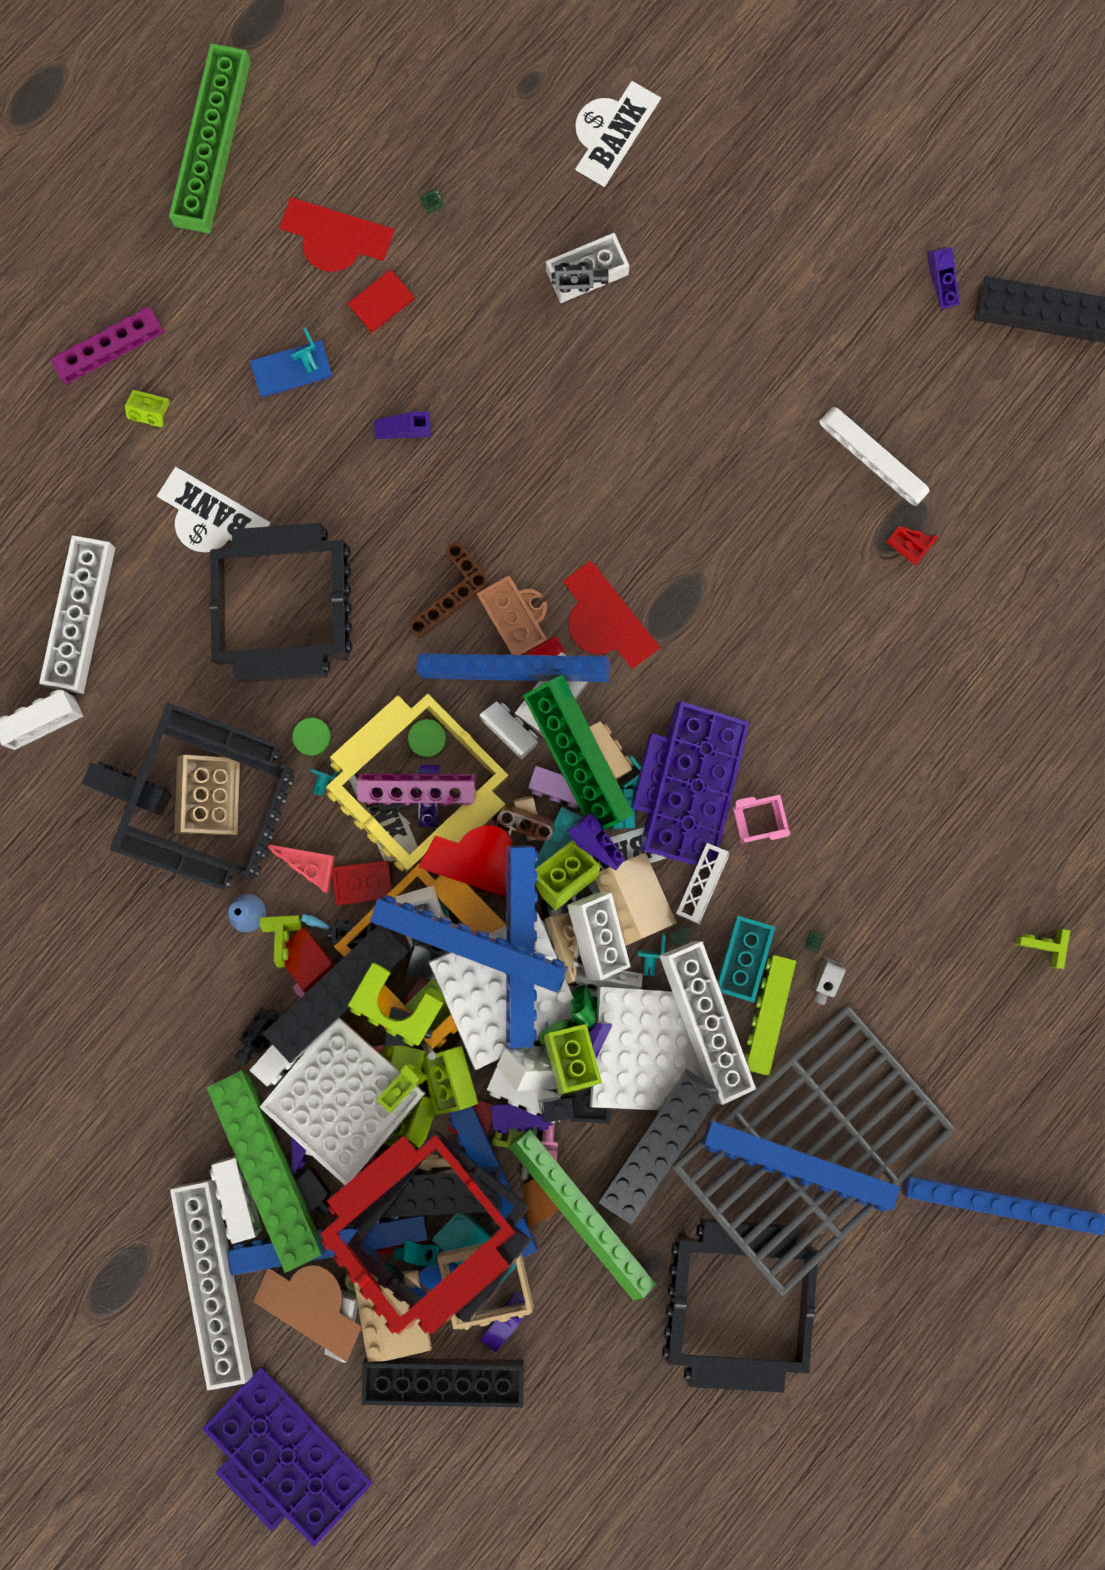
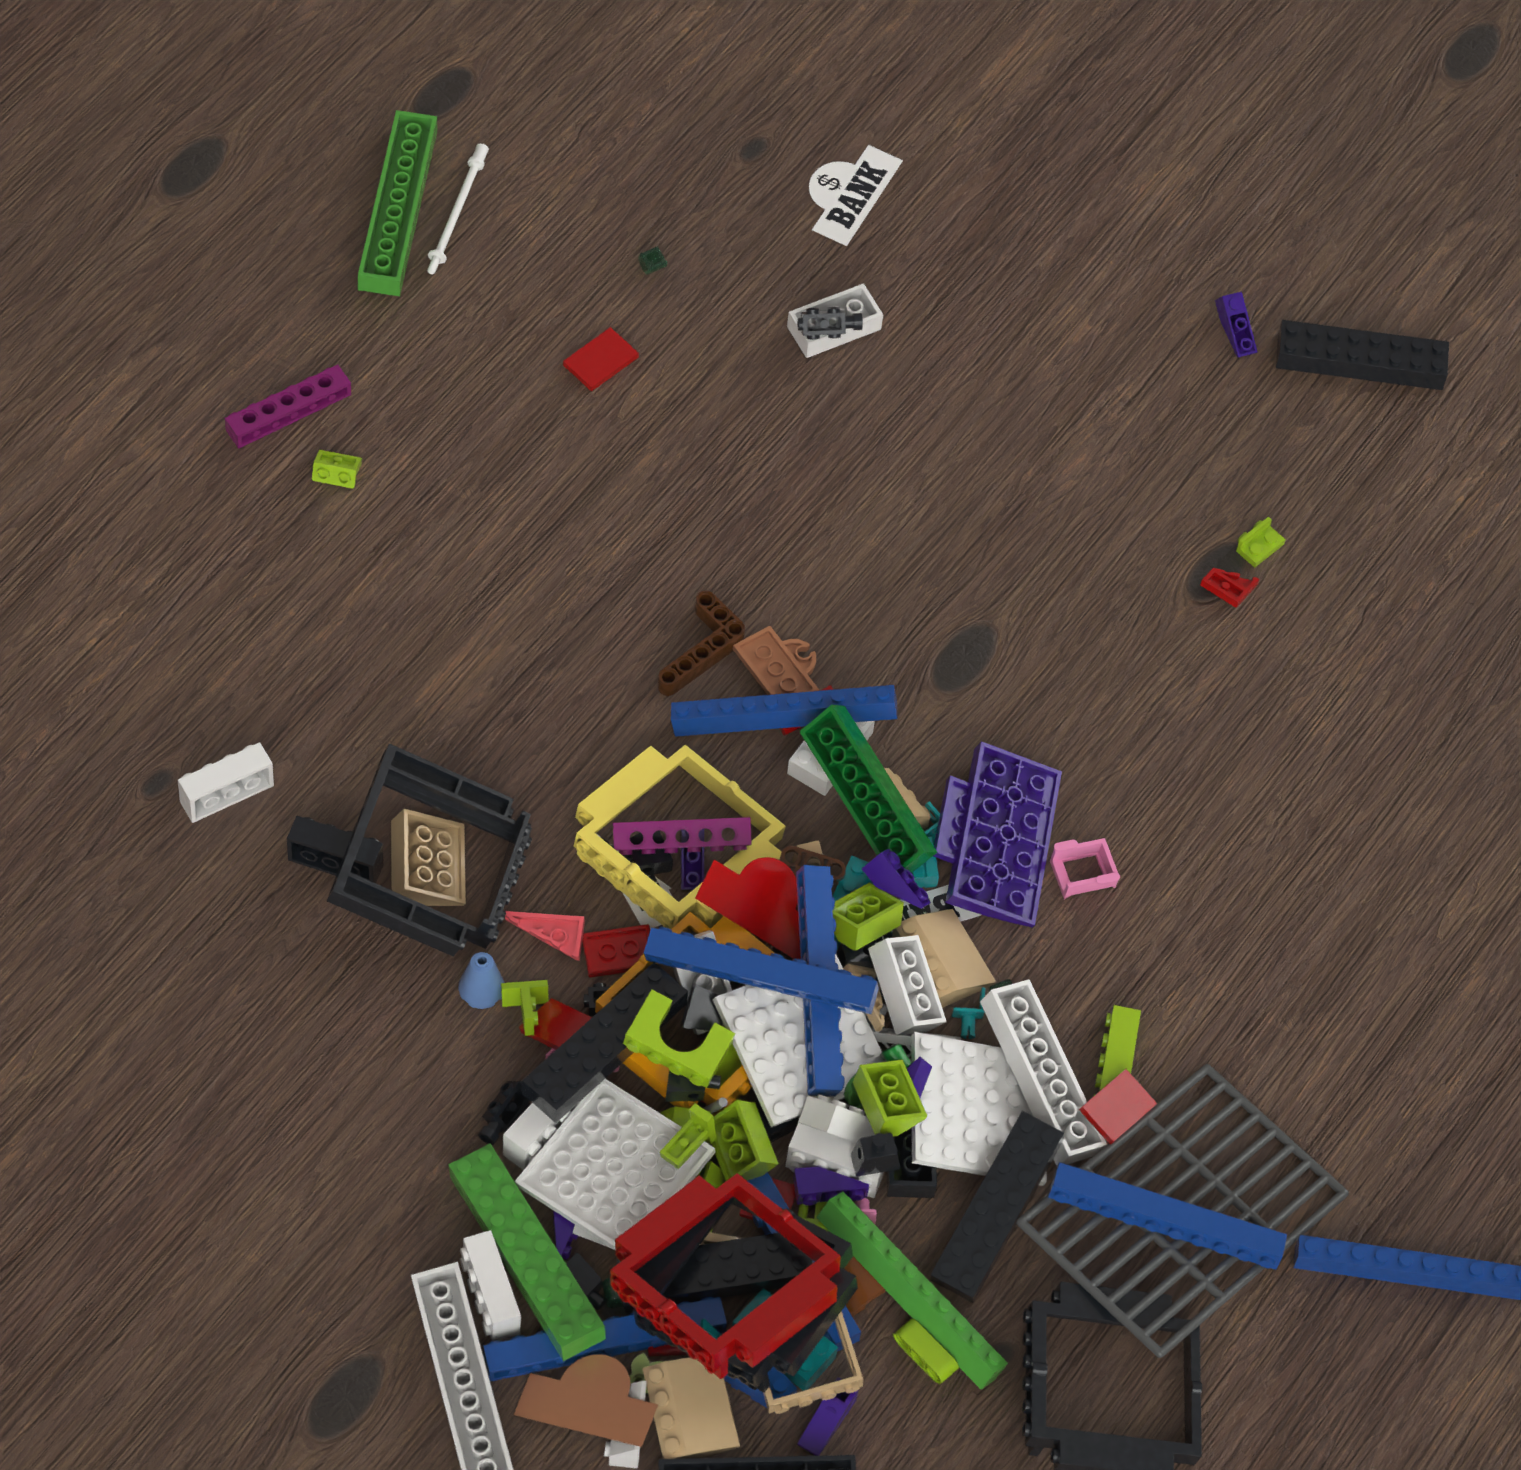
camera: 10 degrees left, 25 degrees down
white brick [39,535,115,694] -> none
white sticker [157,467,270,552] -> none
black door [209,523,352,682] -> none
blue tile [250,340,333,398] -> none
red sticker [279,197,395,272] -> none
teal bracket [291,327,319,374] -> none
bright green tile [292,718,331,756] -> none
medium azure piece [301,914,330,930] -> none
teal bracket [310,769,340,797] -> none
dark purple slope [375,411,431,439] -> none
bright green tile [408,719,446,758] -> none
white slope [480,702,538,760] -> none
lavender brick [528,766,579,810] -> none
red sticker [563,560,660,669] -> none
white fence [676,843,730,924] -> none
teal brick [717,916,775,1002] -> none
clear green brick [803,930,824,954] -> none
light grey torso [813,957,846,1005] -> none
white beam [819,407,930,506] -> none
lime bracket [1015,929,1070,969] -> none
none -> white bar [428,143,489,274]
none -> lime beam [893,1318,959,1384]
none -> tile [1079,1069,1157,1145]
none -> lime bracket [1236,517,1286,568]

